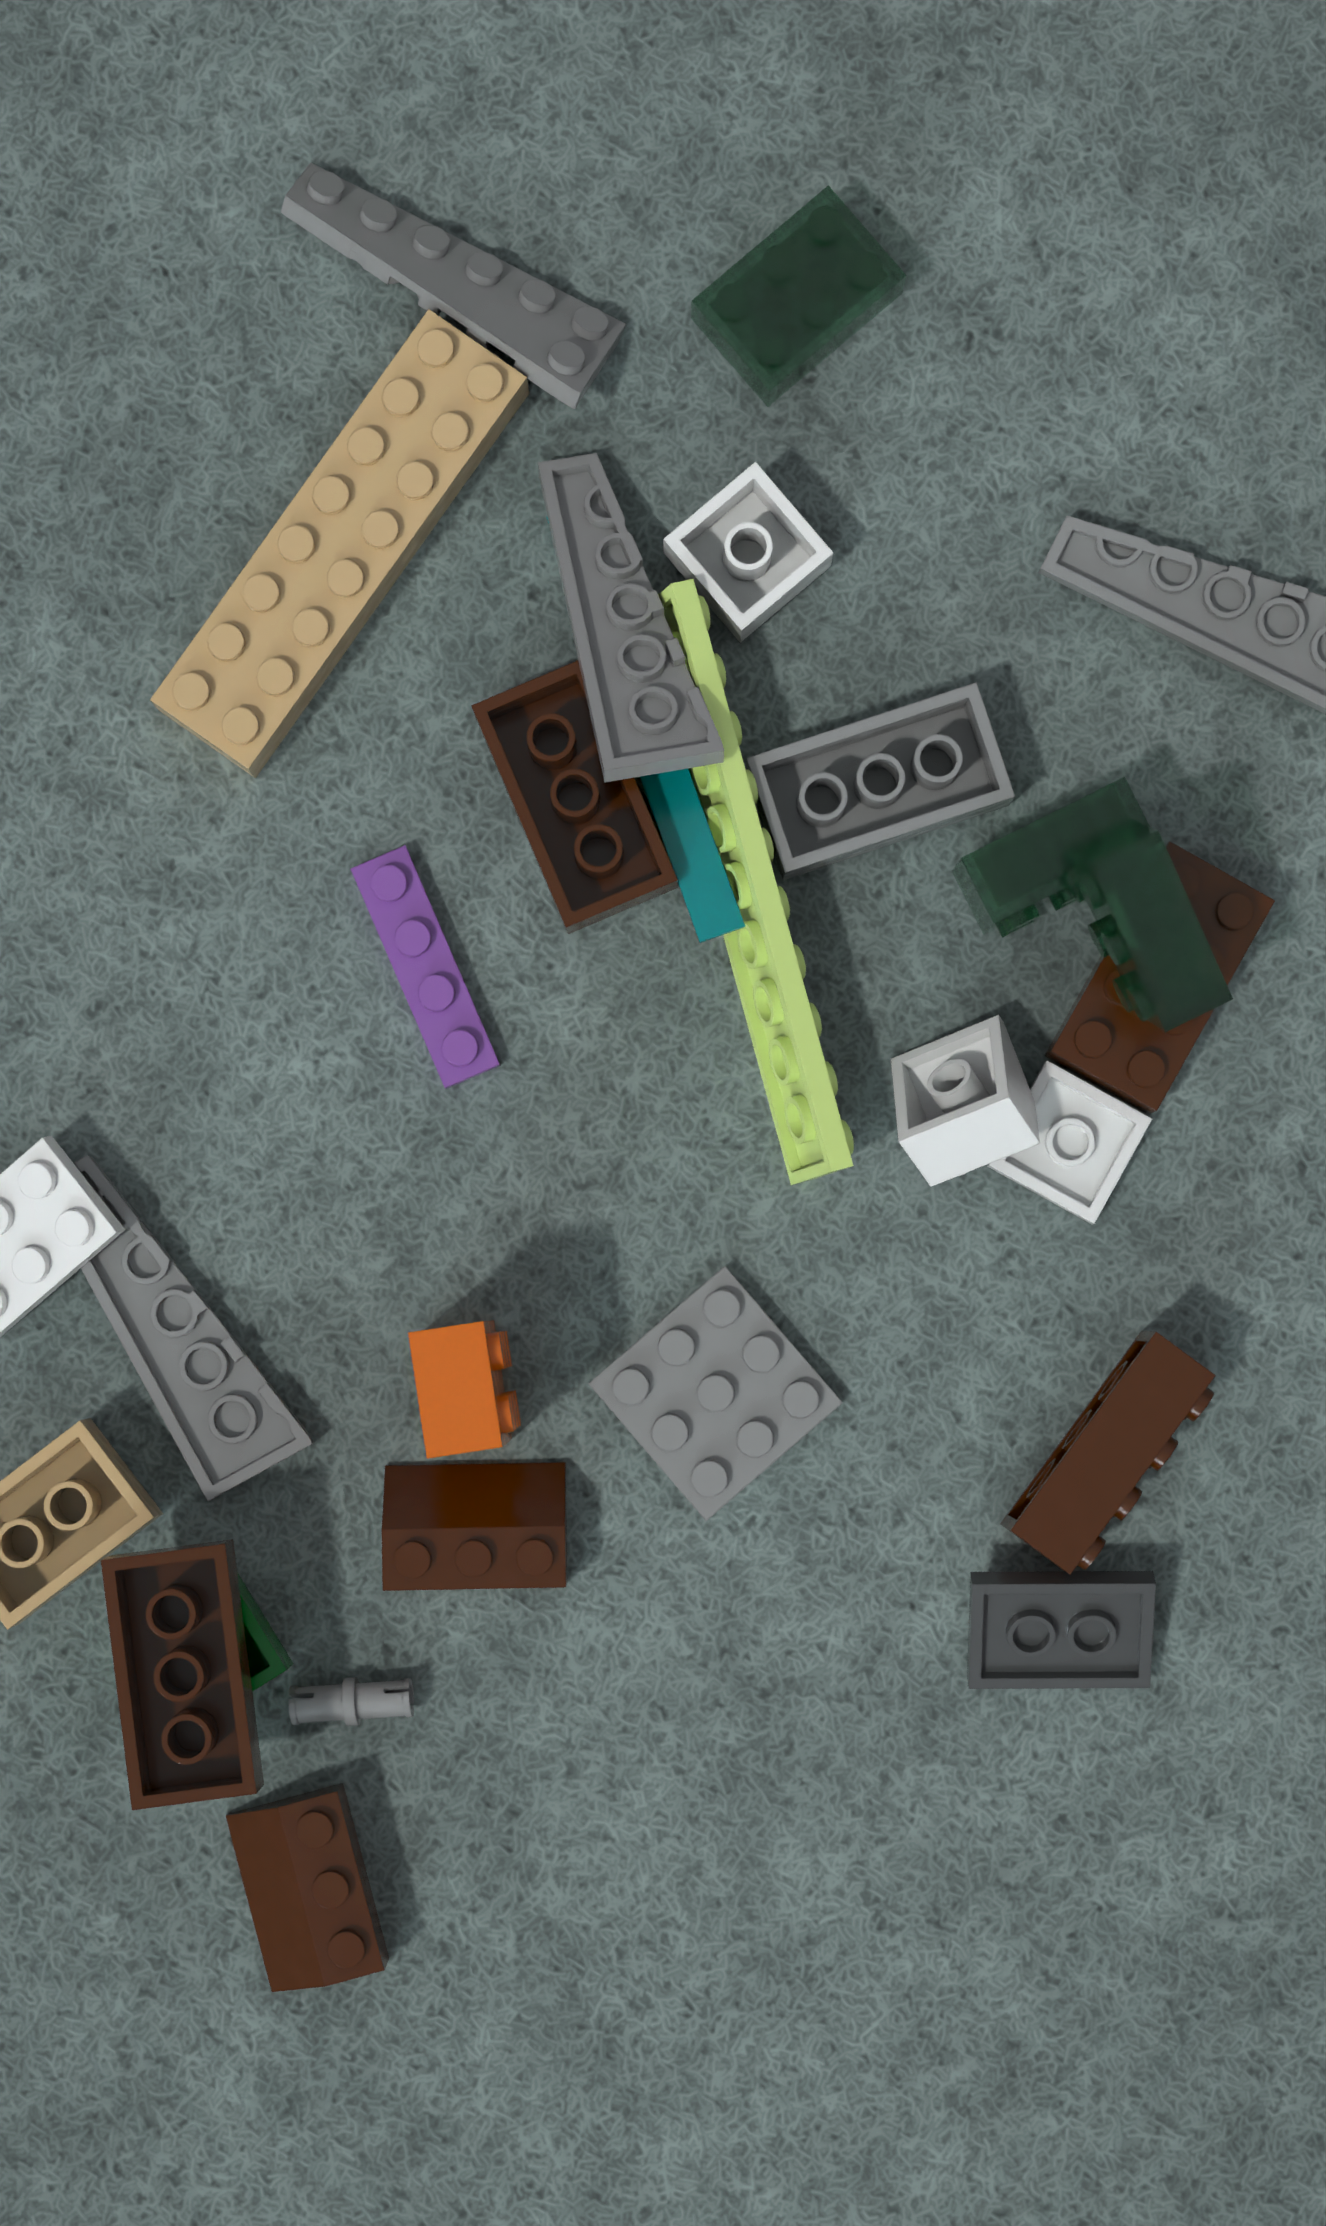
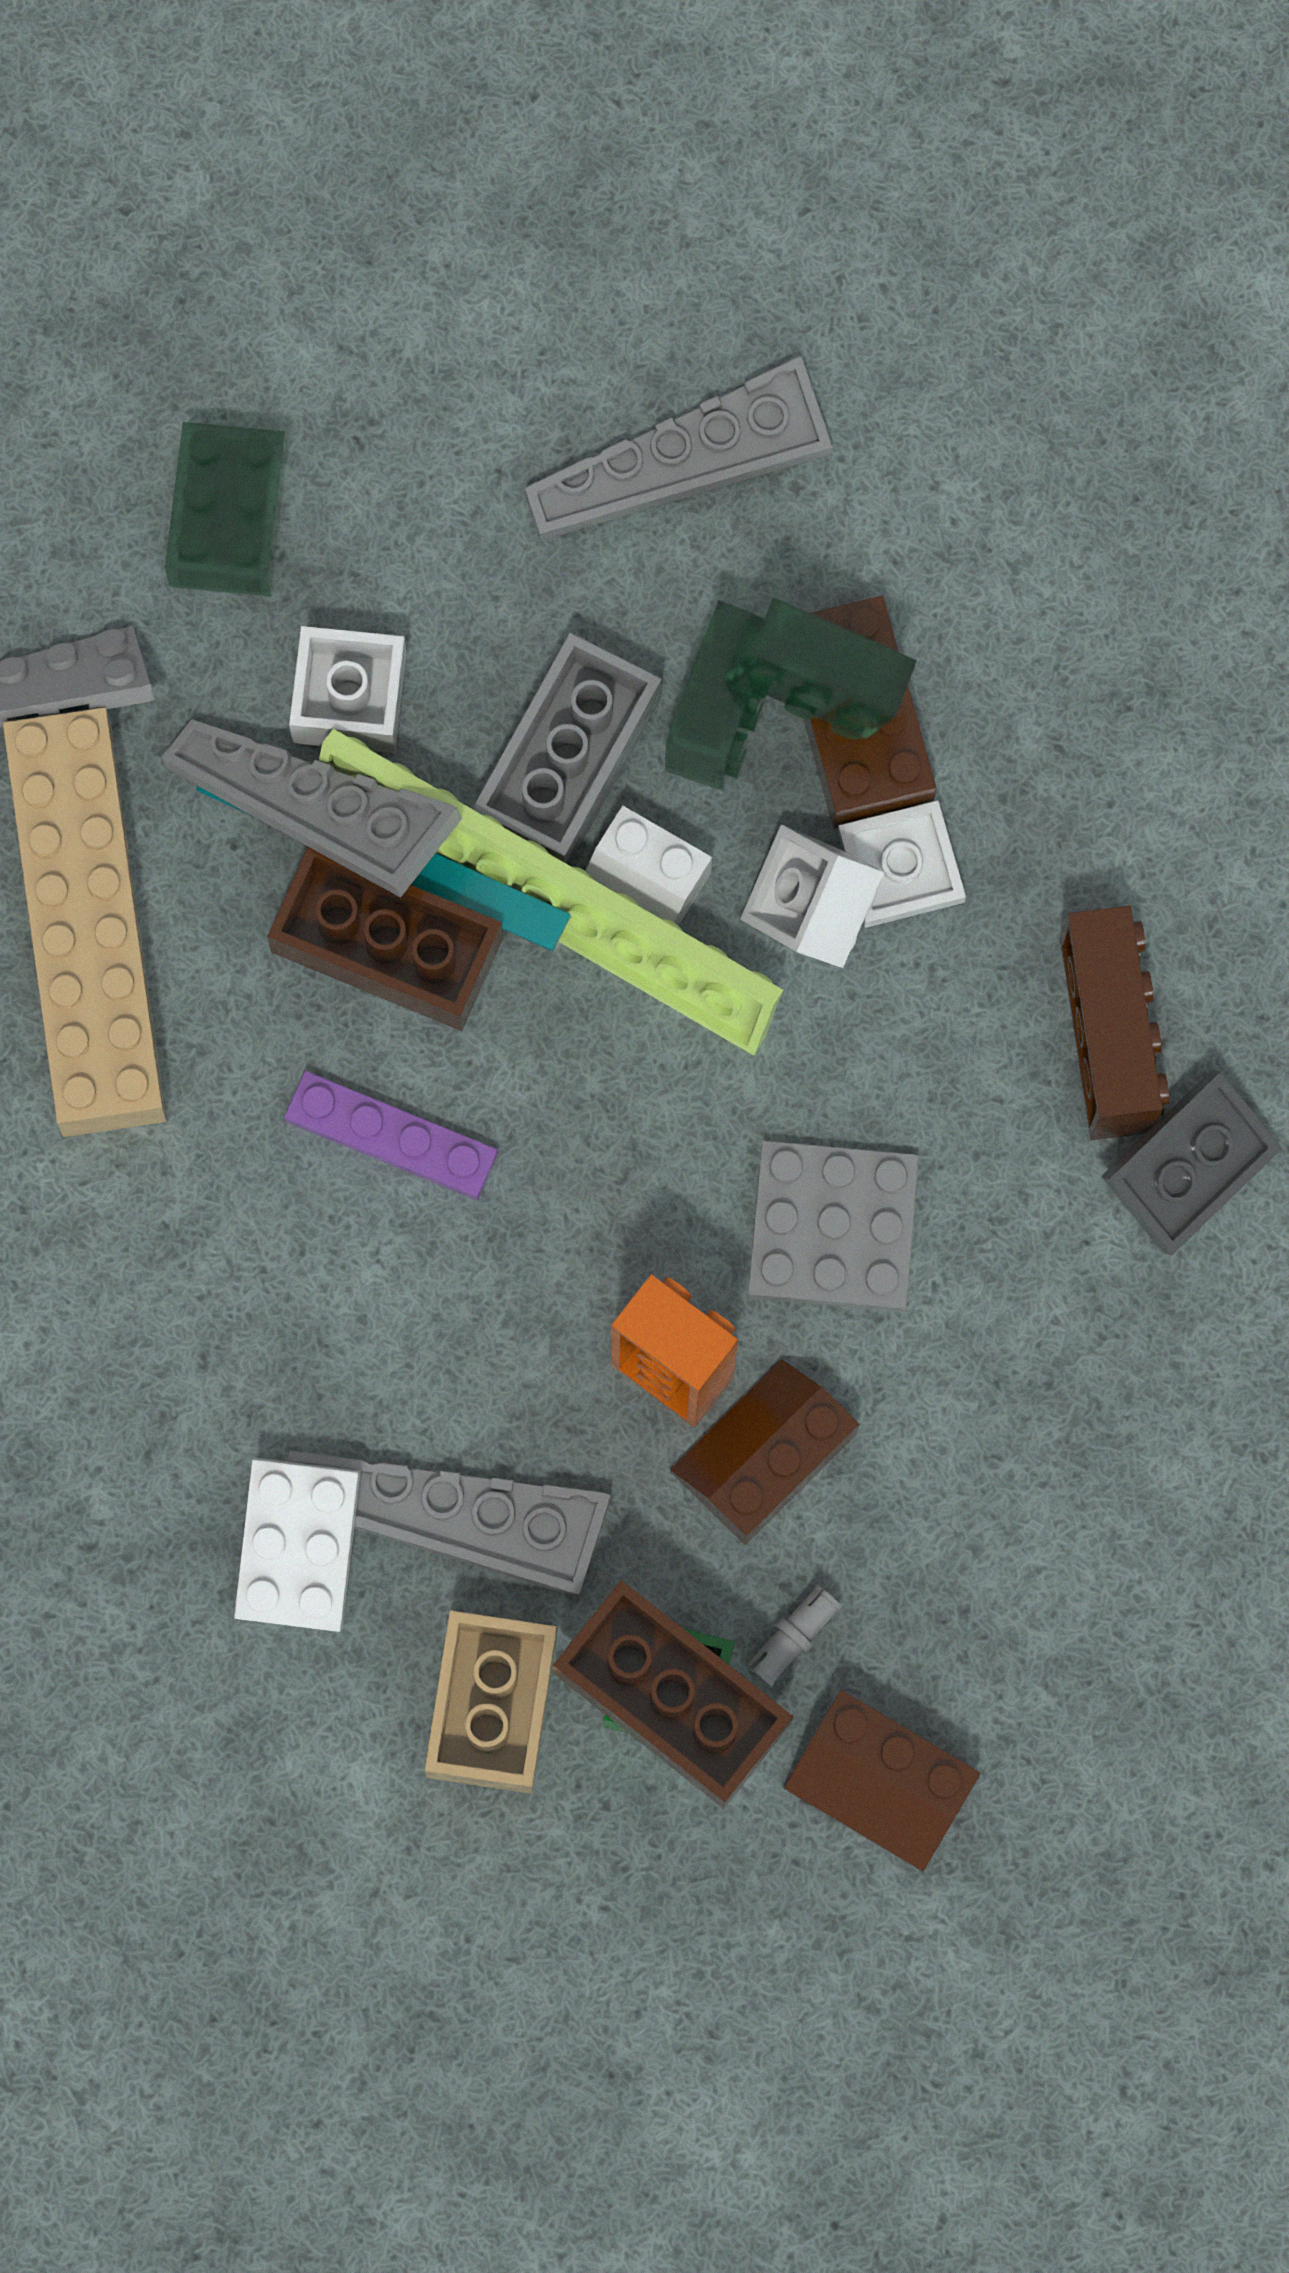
camera: 45 degrees left, 10 degrees down
none -> white slope [585,805,712,926]

